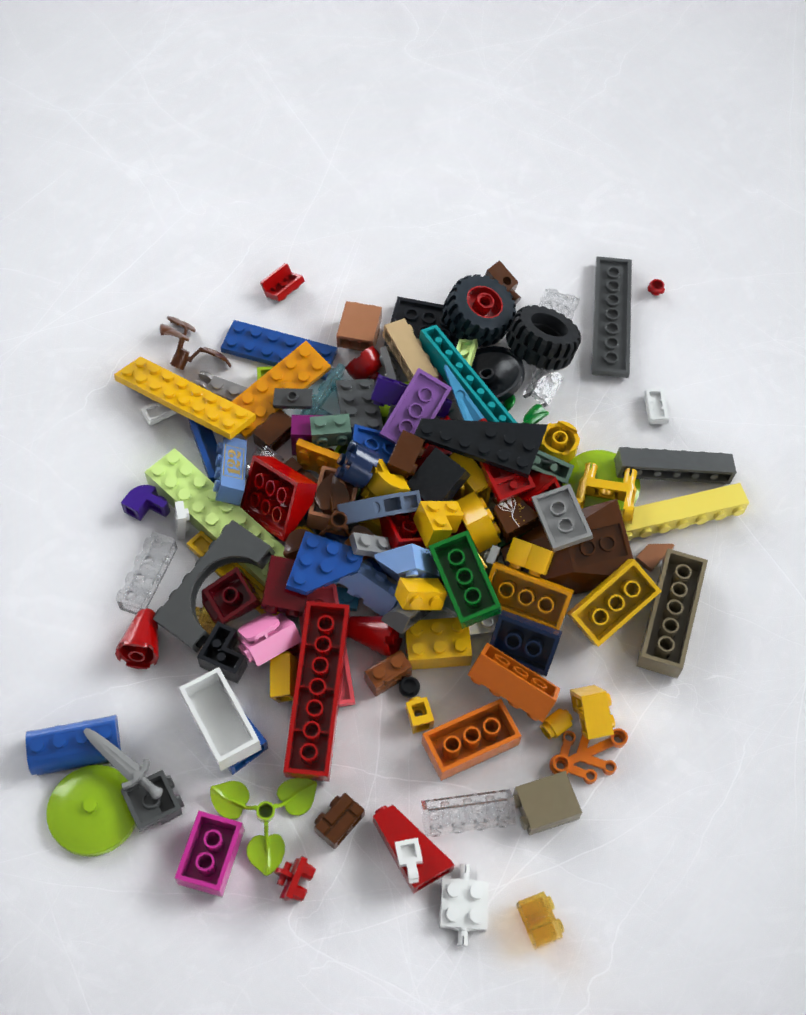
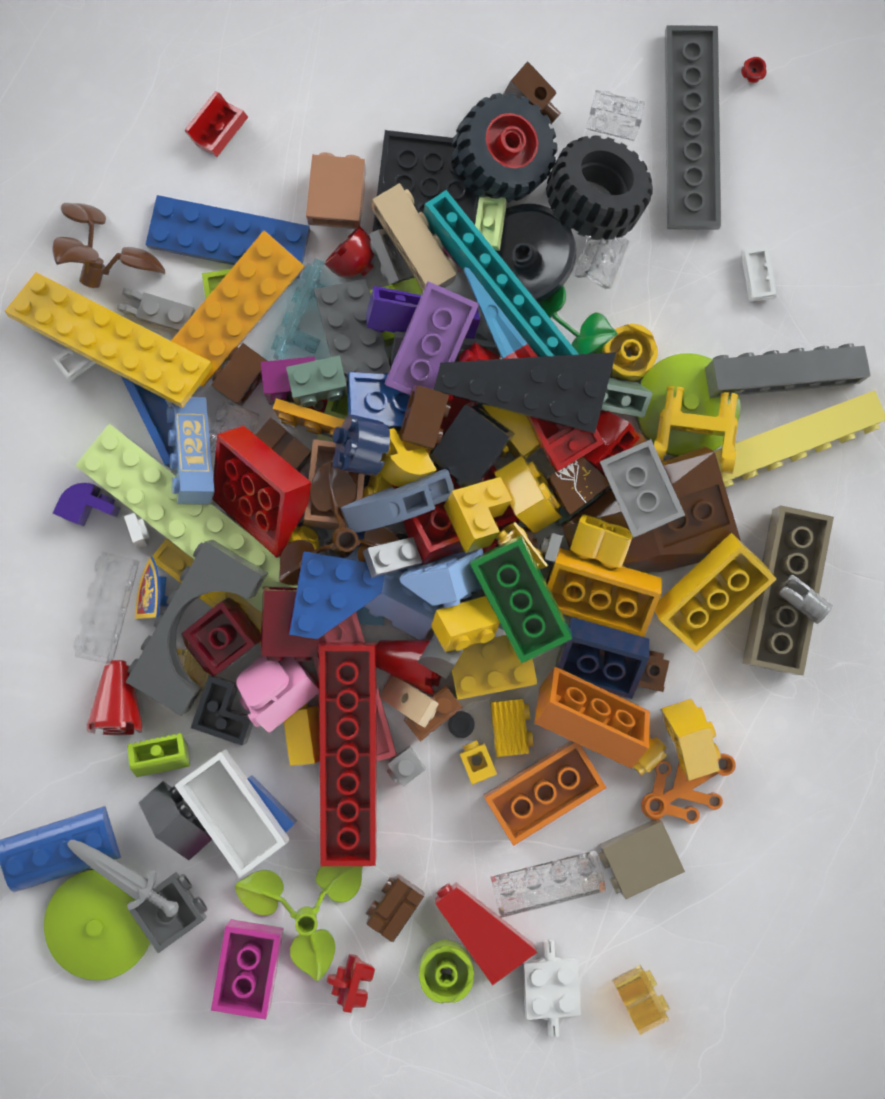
camera: 10 degrees left, 25 degrees up
dark grey plate [273,388,313,409] -> none
white plate [395,838,423,884] -> none
nougat tile [635,544,675,572] -> none
none -> lime brick [127,733,190,778]
none -> shield [135,556,169,619]
none -> black brick [139,781,213,861]
none -> tan tile [380,675,439,728]
none -> light grey brick [387,746,426,786]
none -> lime brick [419,939,474,1004]
none -> yellow brick [490,698,533,757]
none -> reddish brown brick [638,650,670,692]
none -> light grey hinge [779,575,833,624]

